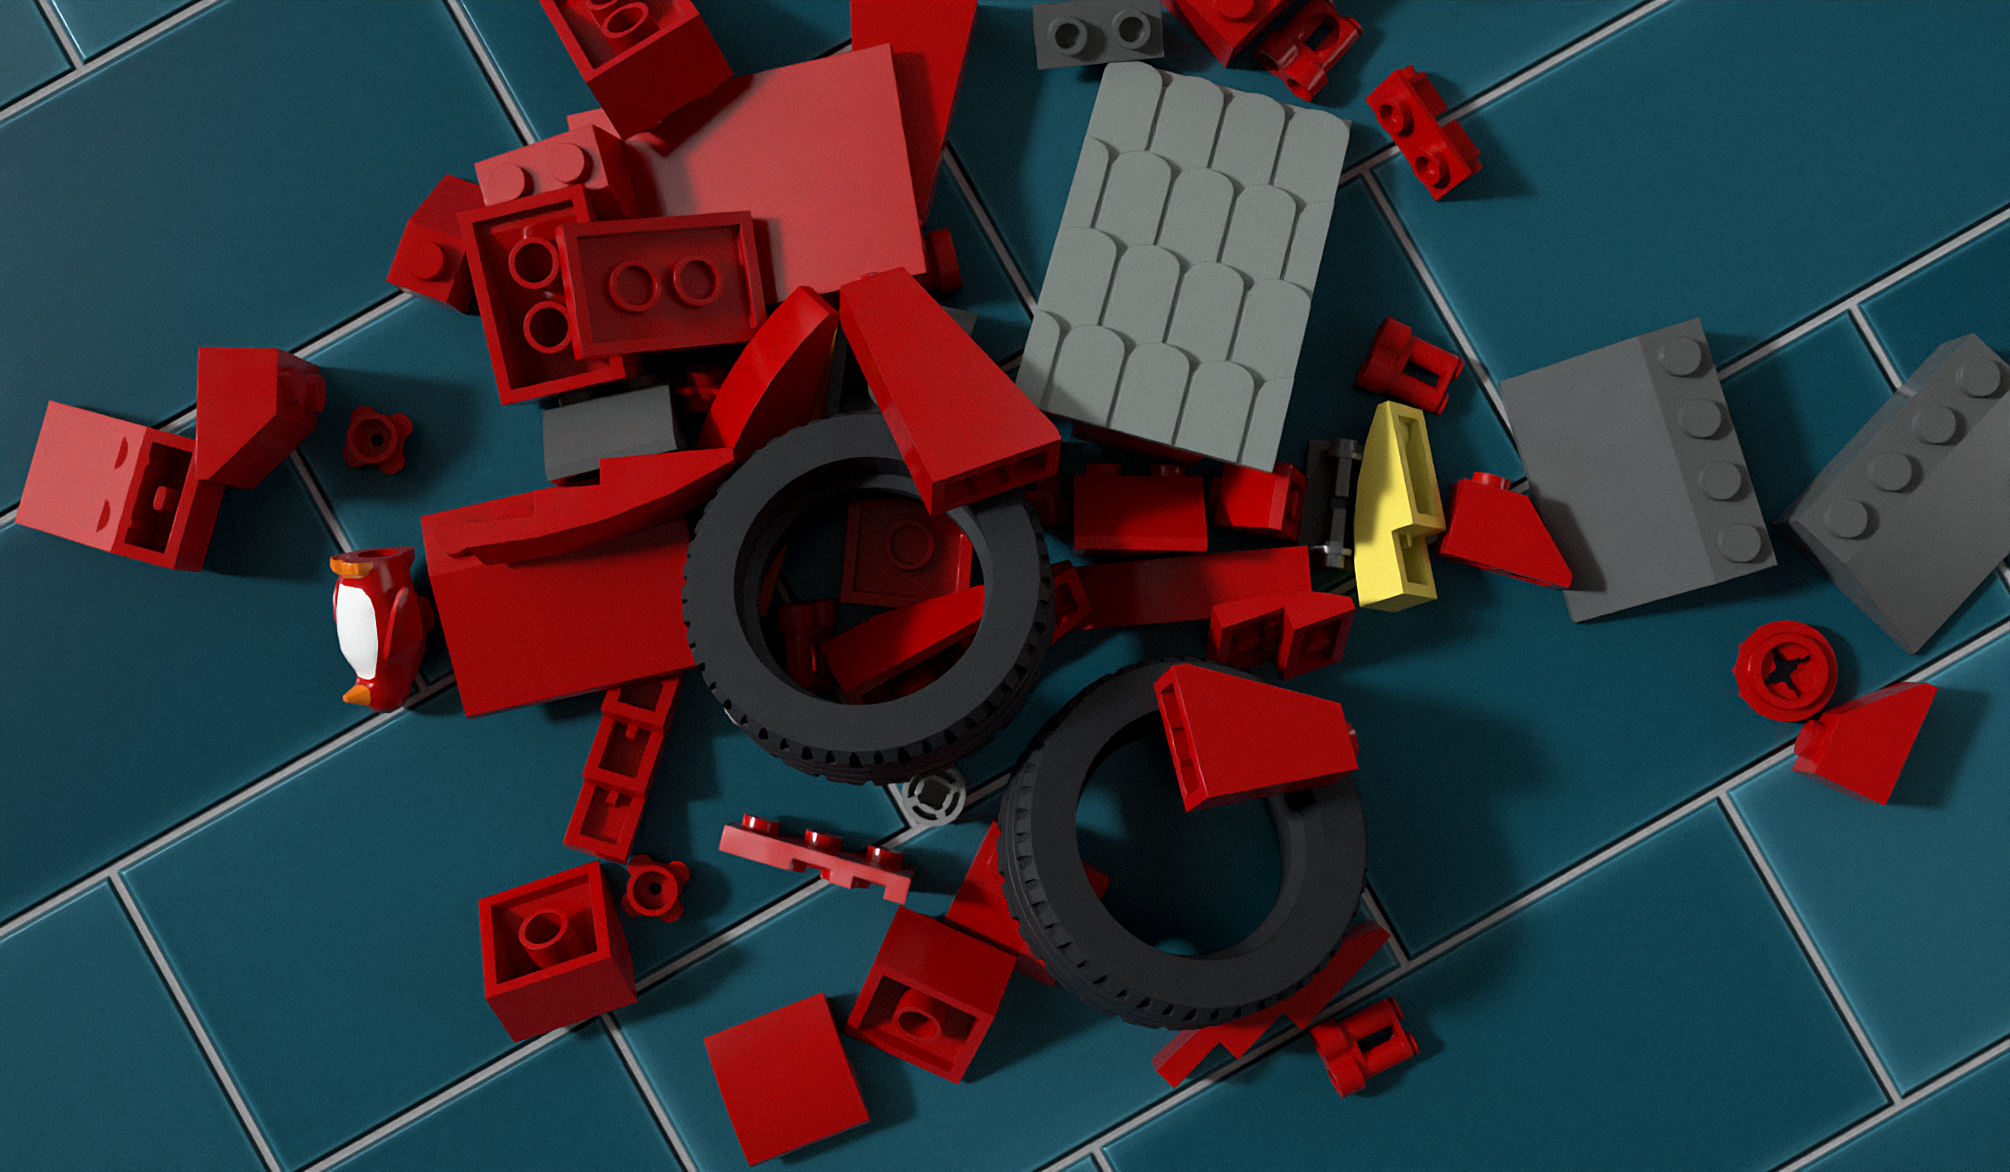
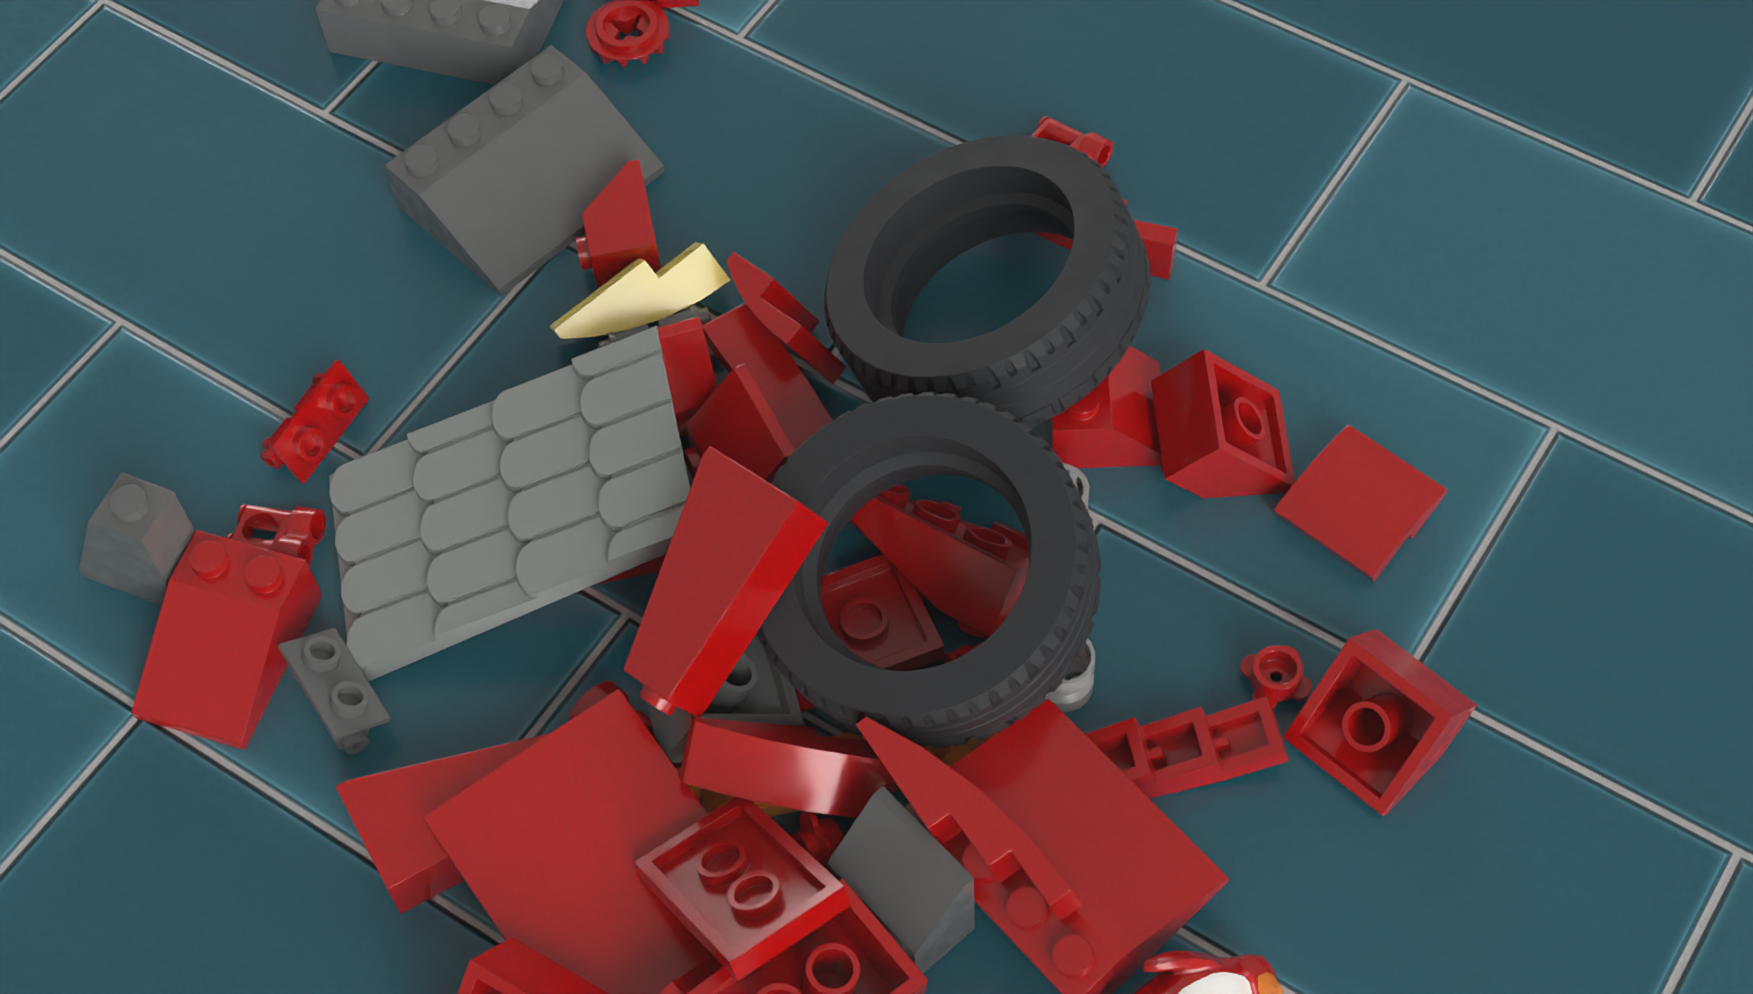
camera: 110 degrees left, 30 degrees down
red wing [719,813,916,905] -> none
red slope [1153,663,1359,813] -> none
red piece [1355,316,1465,416] -> none

